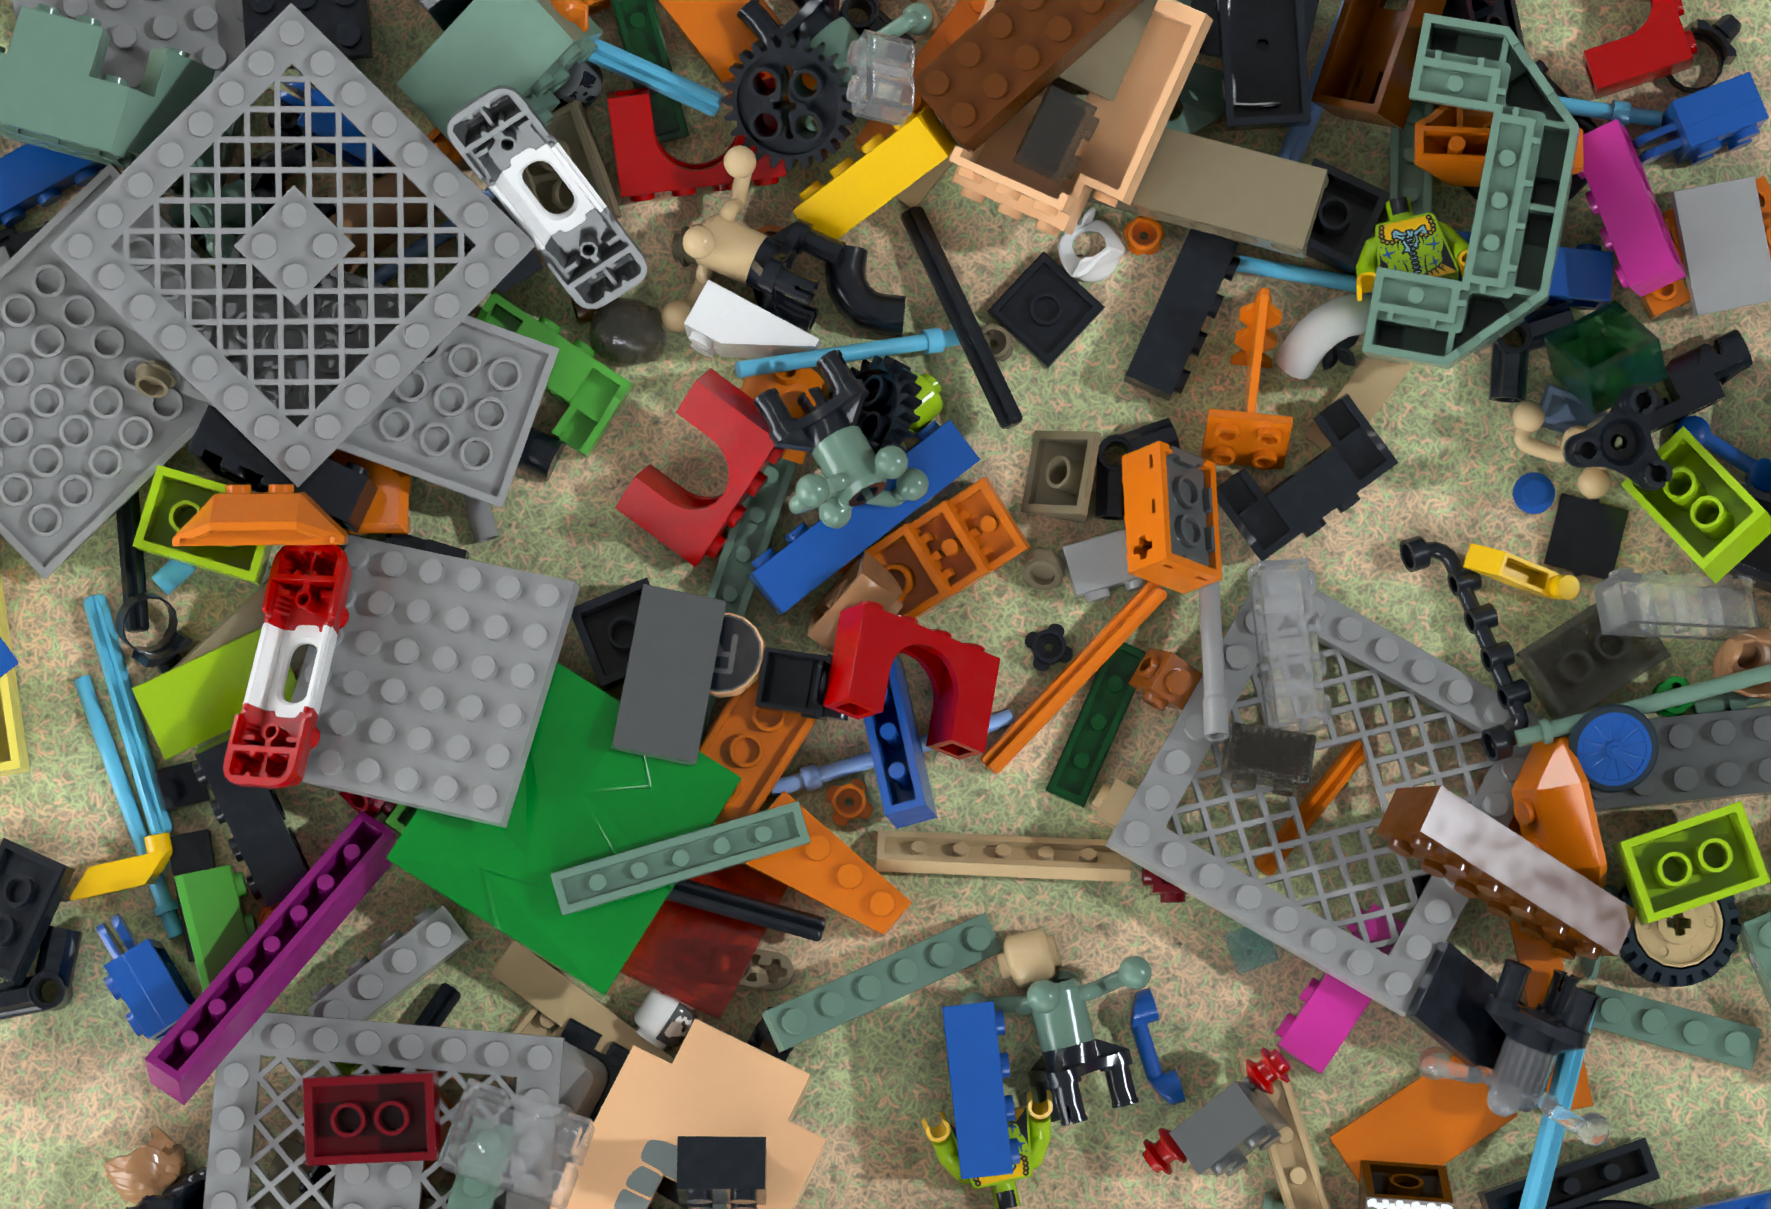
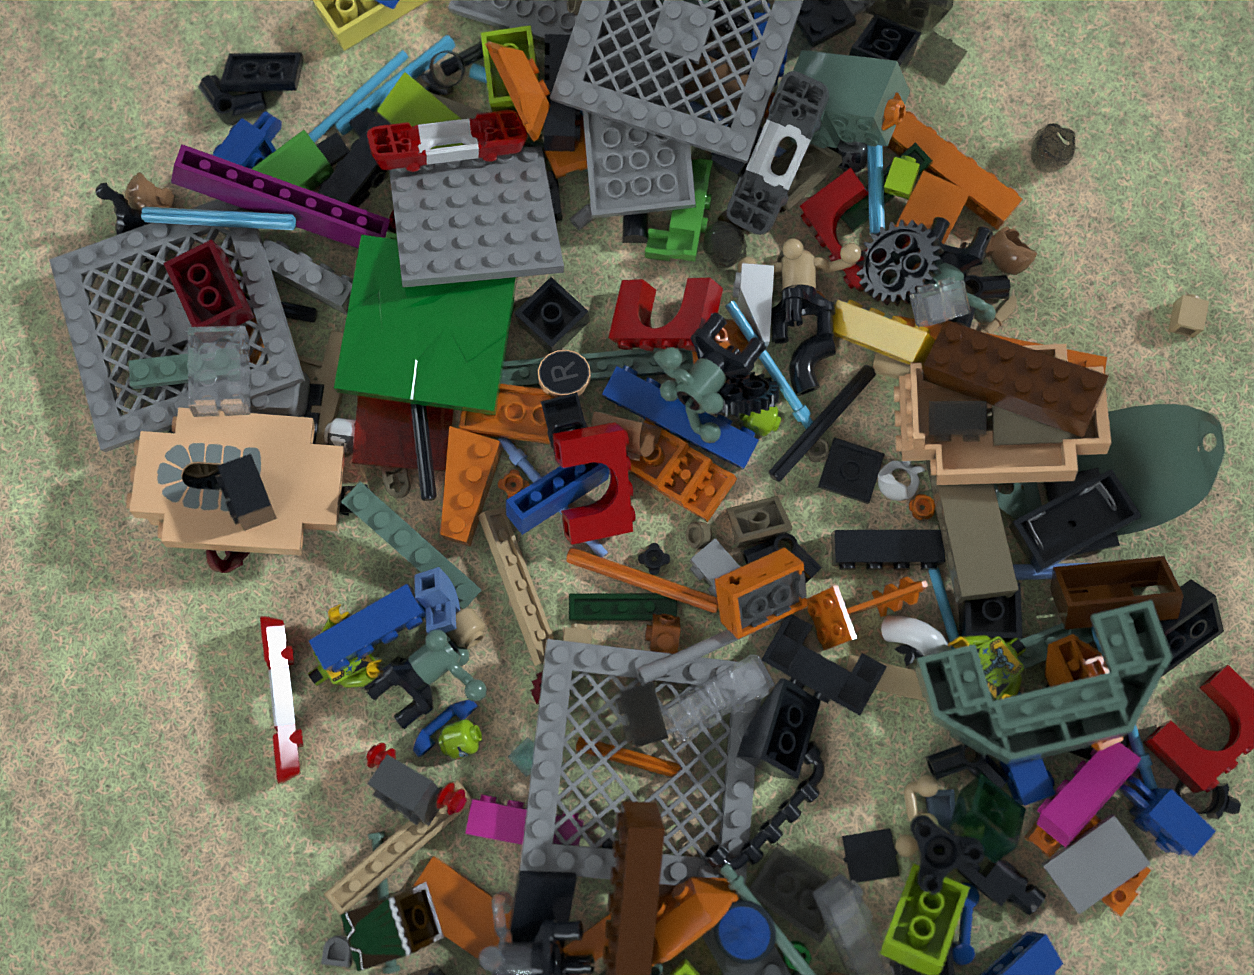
camera: 70 degrees right, 5 degrees down
yellow piece [70,833,173,901] -> none
sand green plate [550,801,811,916] -> none
dark grey tile [611,584,727,766] -> none
yellow piece [1463,543,1580,600] -> none
blue plate [1512,472,1555,515] -> none
none -> medium azure axle [141,207,296,230]
none -> medium blue brick [414,567,460,633]
none -> lime head [439,719,482,760]
none -> black slope [737,678,821,780]
none -> lime brick [884,155,920,200]

